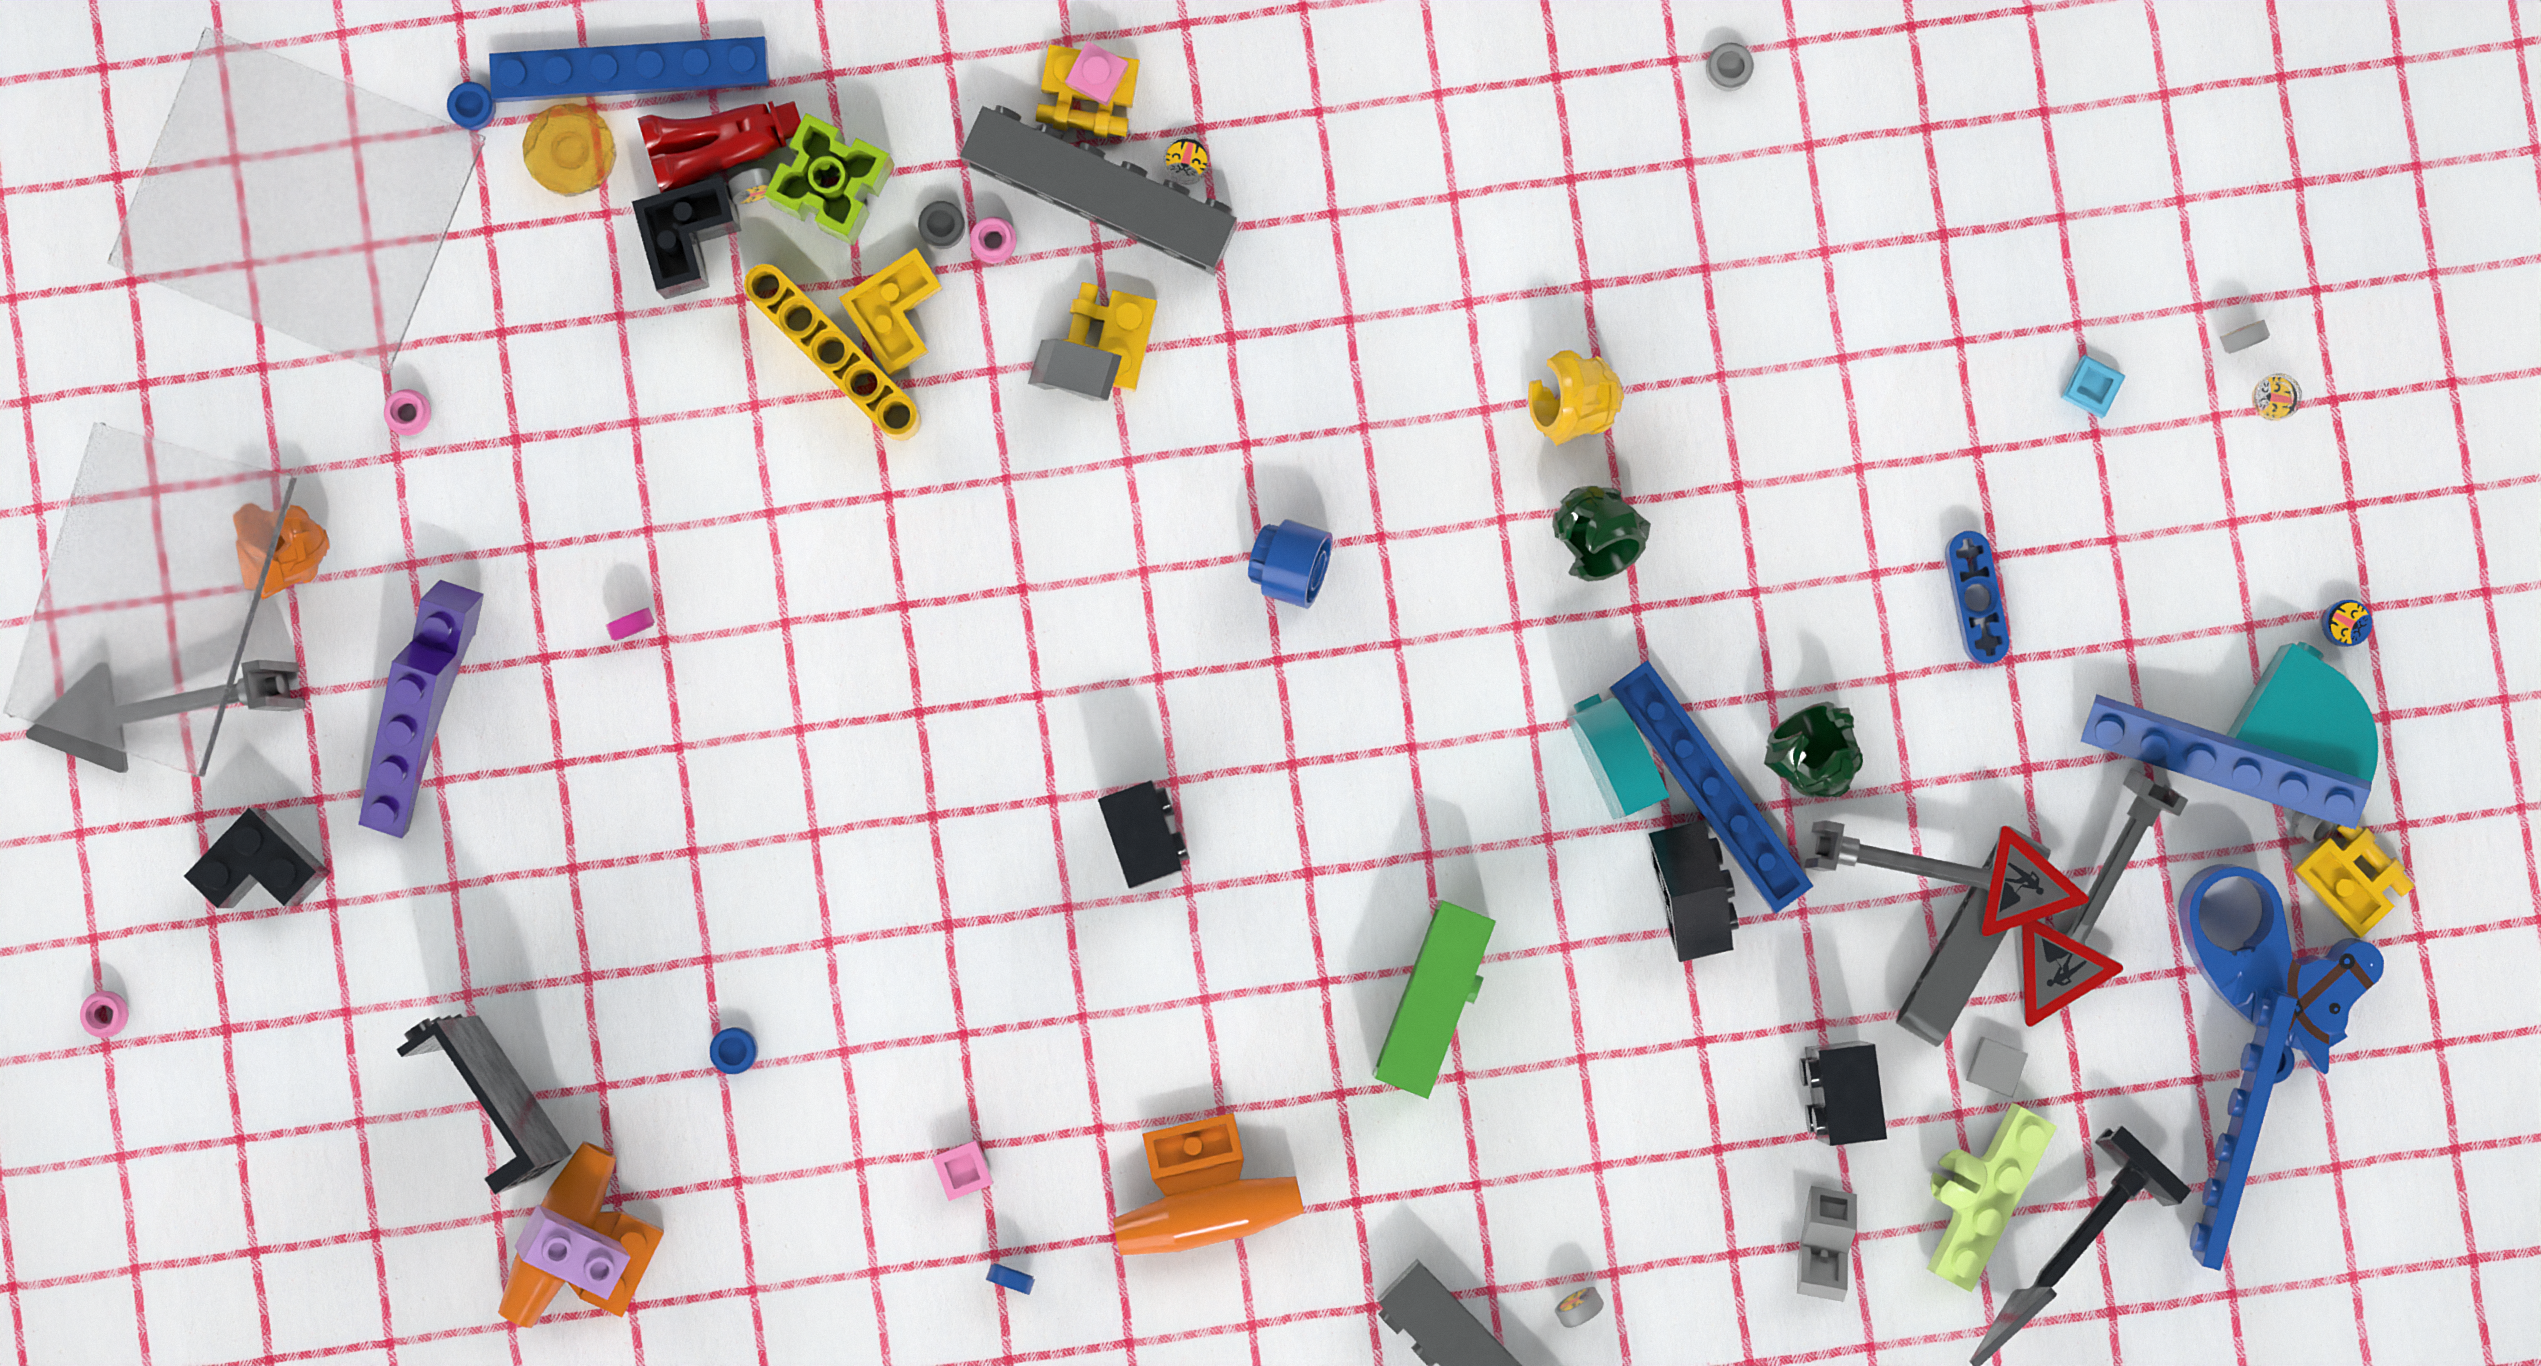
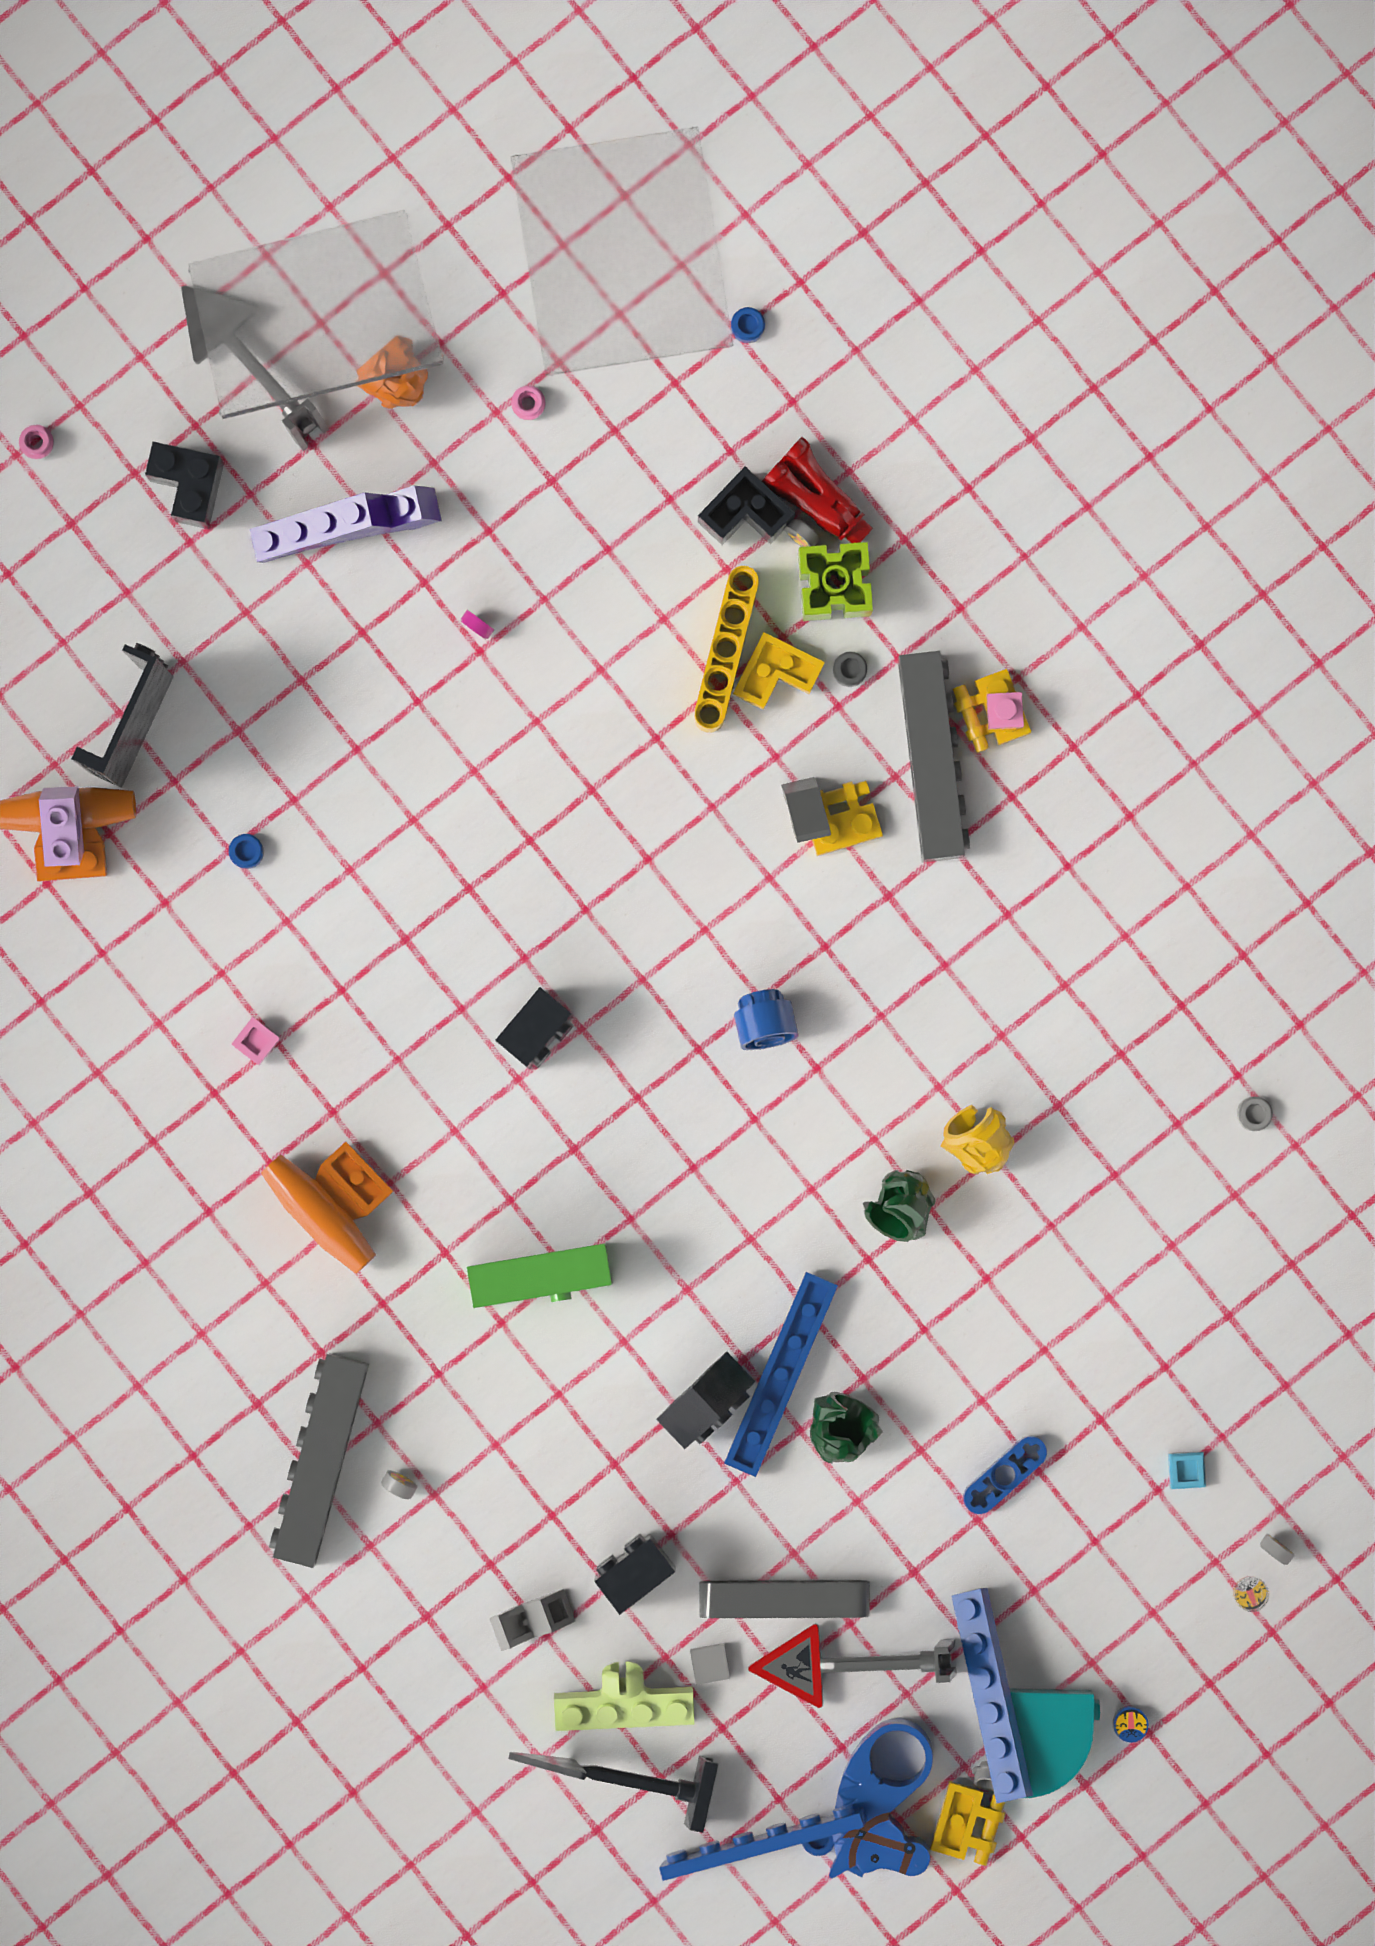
camera: 55 degrees right, 0 degrees up
blue plate [489,36,770,103] -> none
clear yellow tile [522,103,617,197] -> none
bright pink plate [970,217,1017,263] -> none
blue tile [985,1263,1035,1295] -> none
tile [1163,136,1210,185] -> none
teal brick [1567,693,1670,819] -> none
flat silver piece [1804,820,2089,937] -> none

